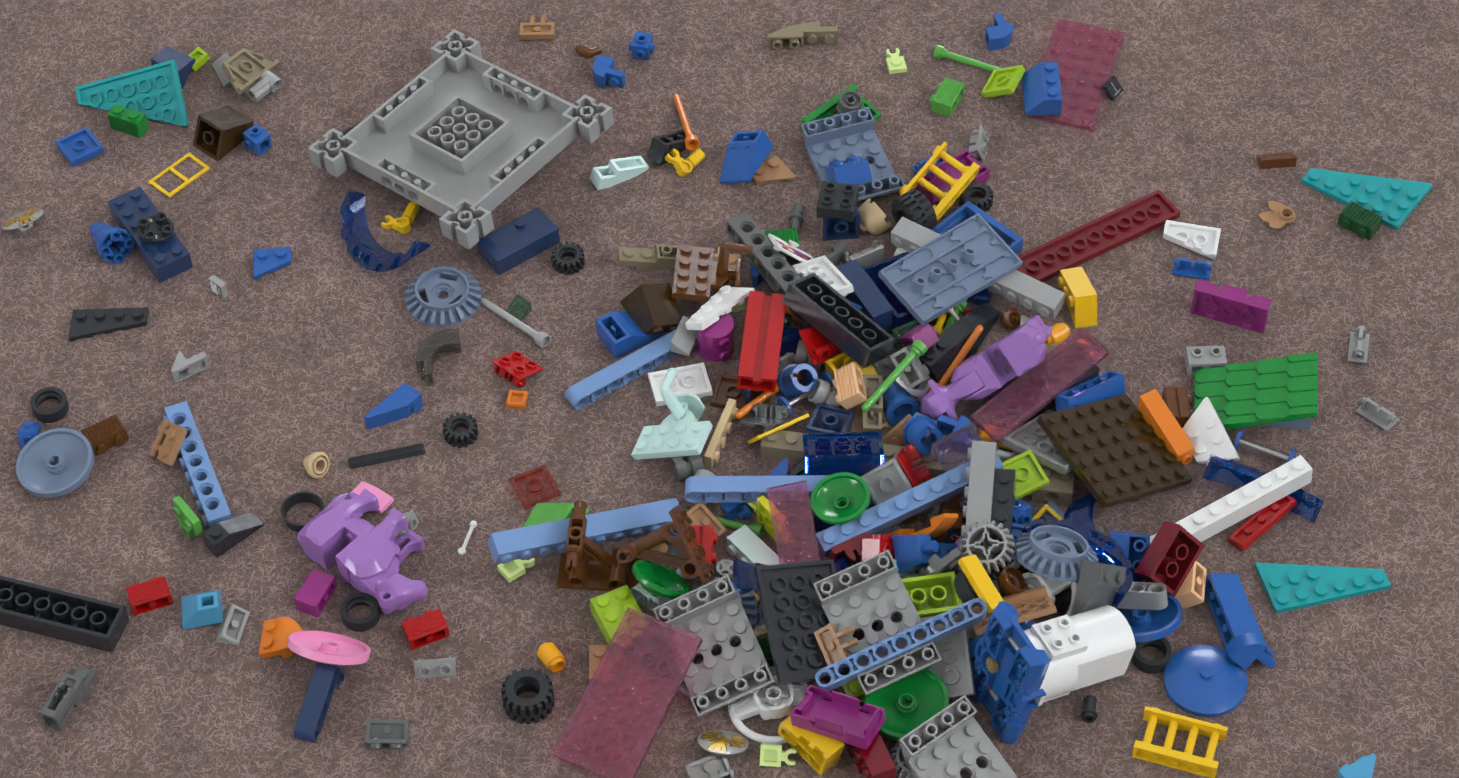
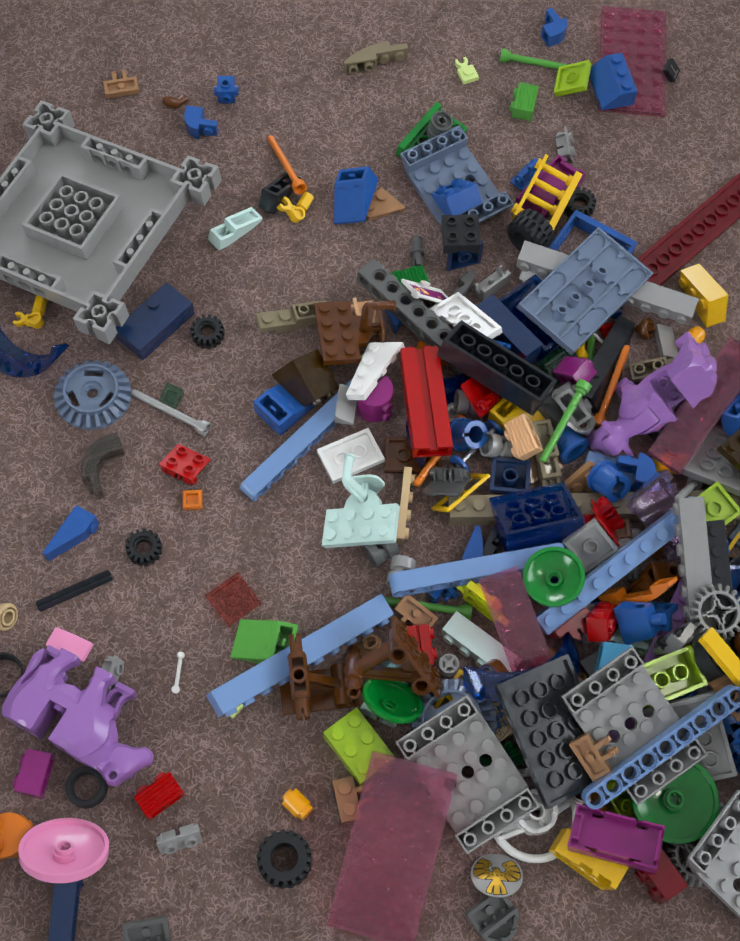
camera: 15 degrees left, 15 degrees up
yellowish green plate [760,743,797,767] -> none
tan cylinder [858,198,892,235] -> none

